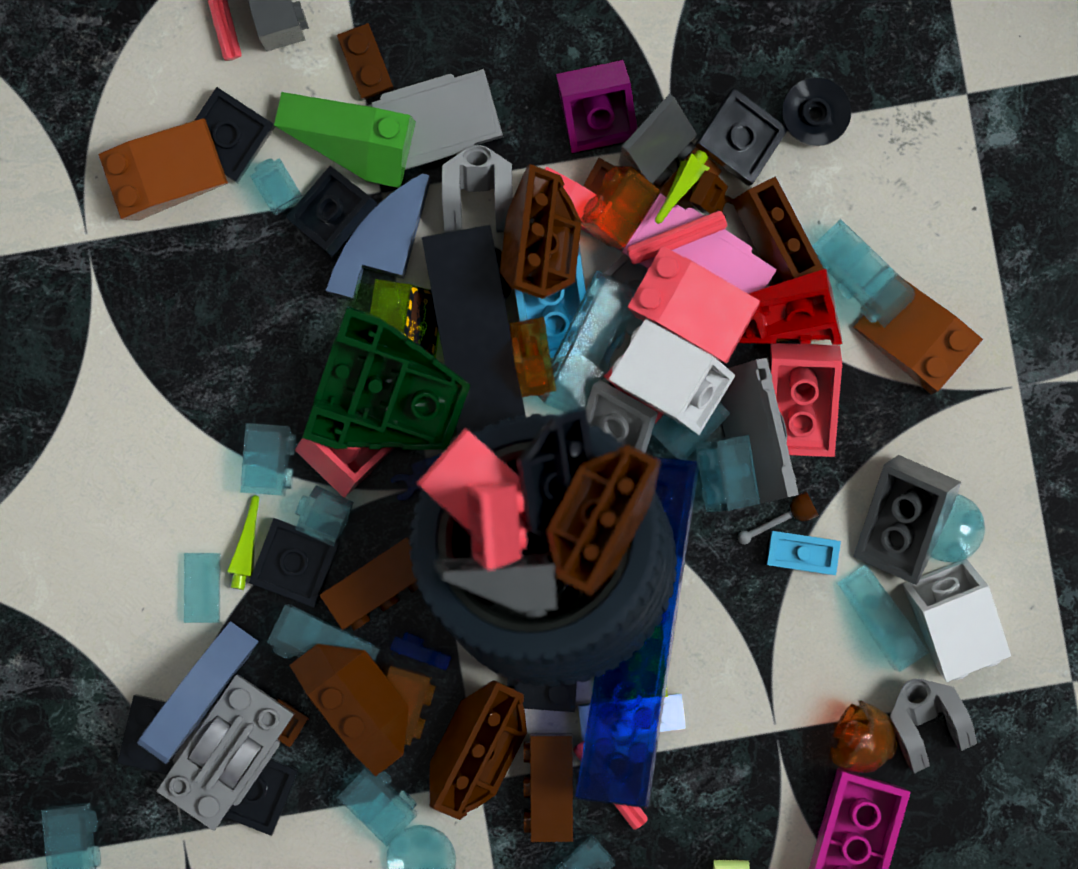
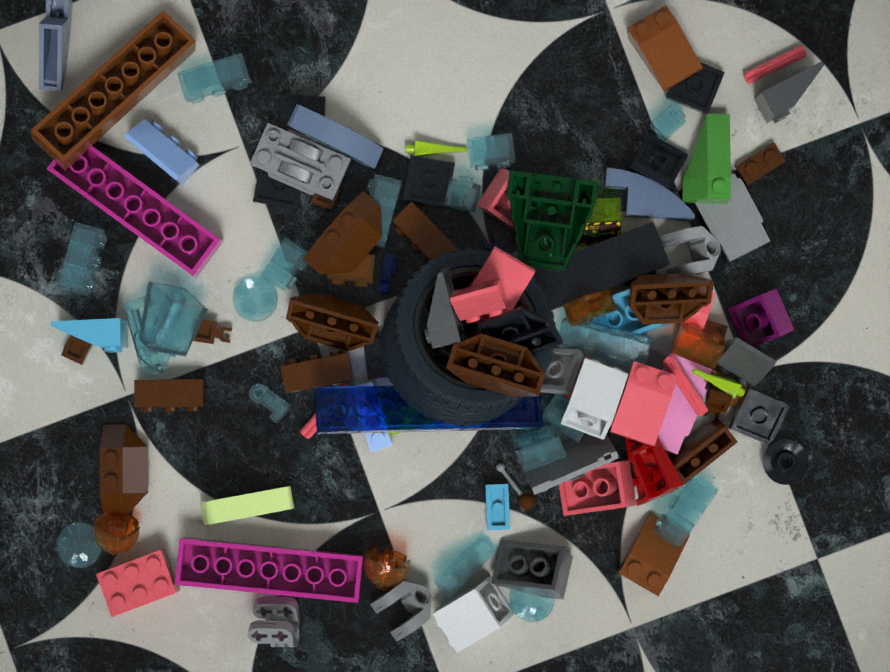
camera: 80 degrees right, 0 degrees up
clear light blue tile [184,553,221,623] -> none

